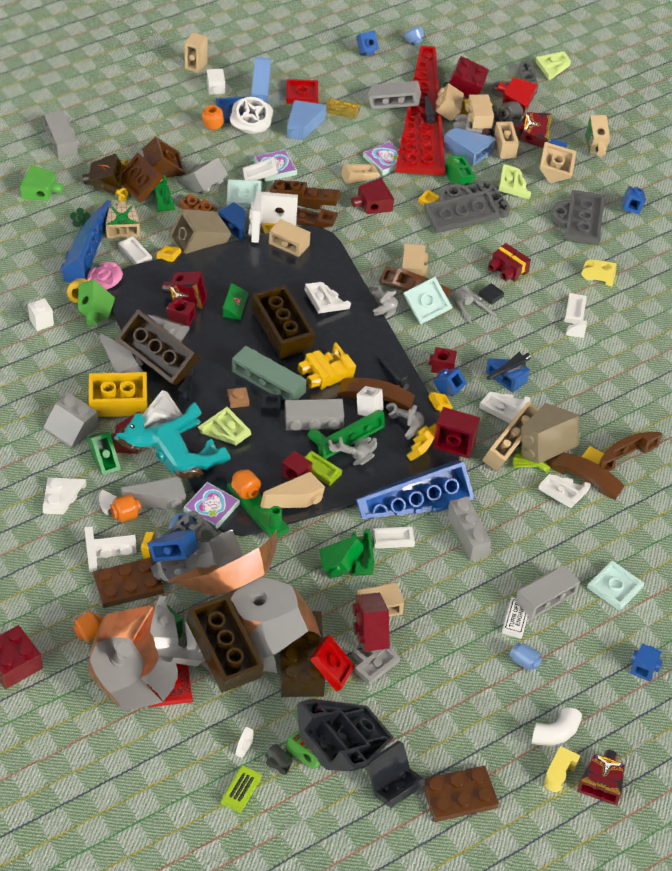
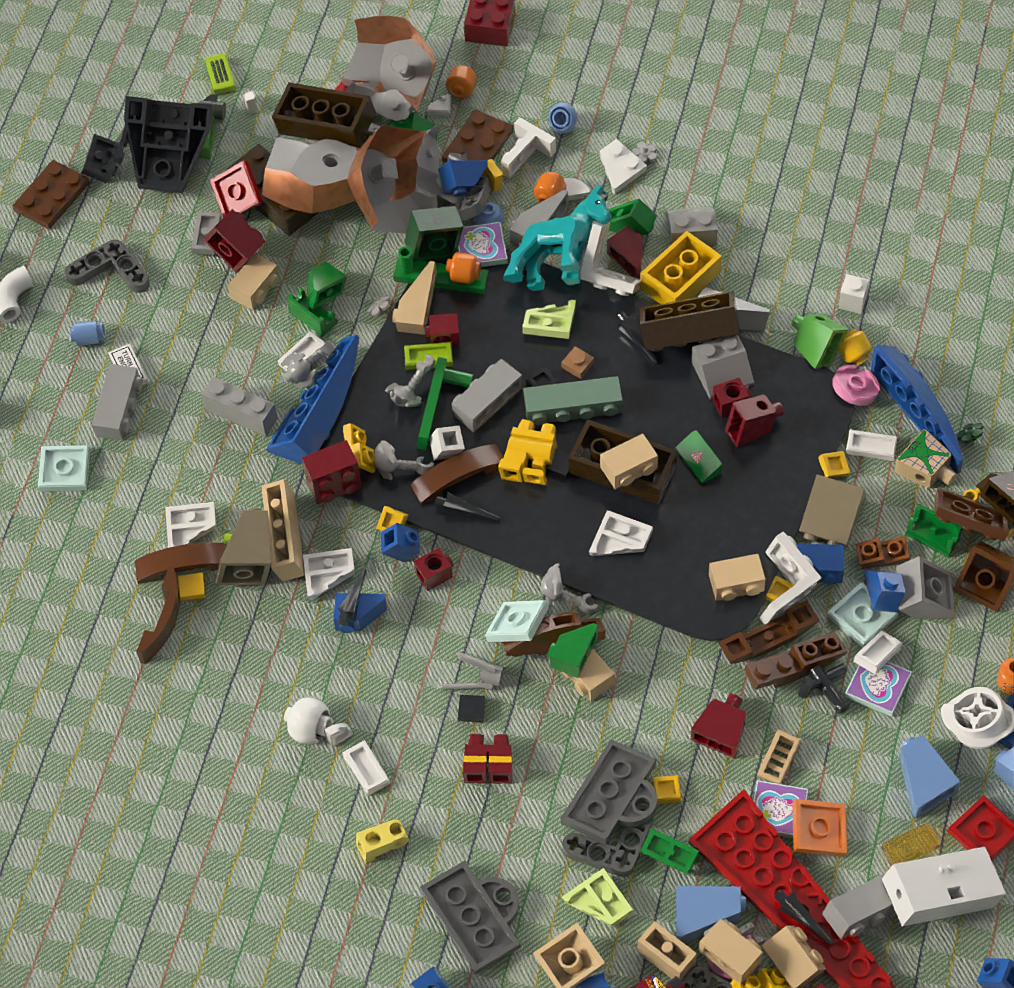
camera: 145 degrees right, 10 degrees up
none -> dark grey beam [65,240,150,293]
none -> light grey piece [281,341,335,388]
none -> white plant [284,697,333,745]
none -> light grey plant [367,296,390,317]
none -> dark green brick [404,206,464,262]
none -> medium blue cone [548,103,578,133]
none -> green slope [548,623,598,678]
none -> tan brick [600,434,658,489]
none -> light grey plant [632,142,657,163]
none -> orange plate [792,799,847,857]
none -> black piece [798,664,850,714]
none -> blue slope [864,570,906,612]
none -> white brick [882,847,1006,926]

